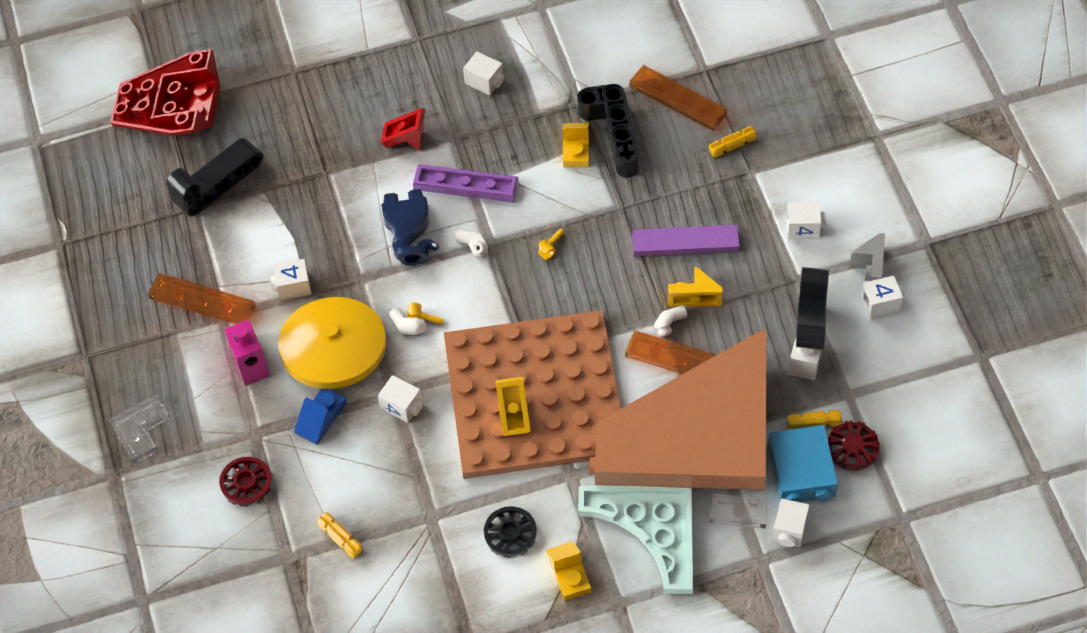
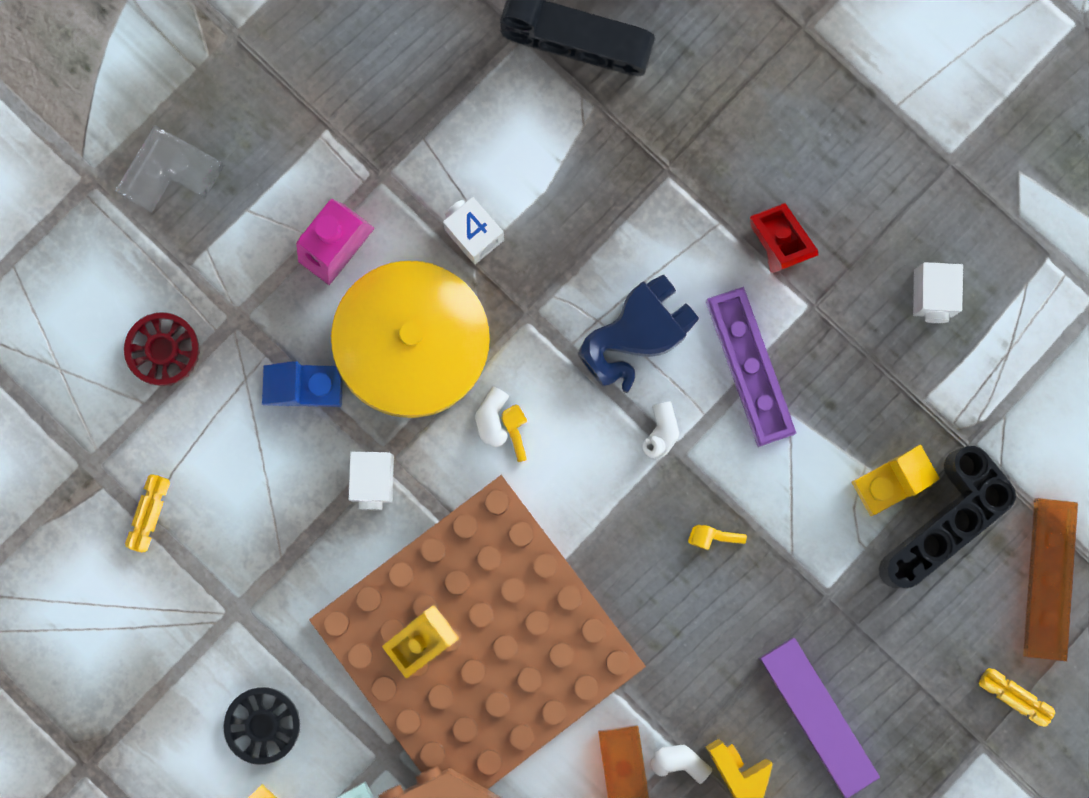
camera: 50 degrees right, 25 degrees up
clear orange tile [148,273,256,324] -> none

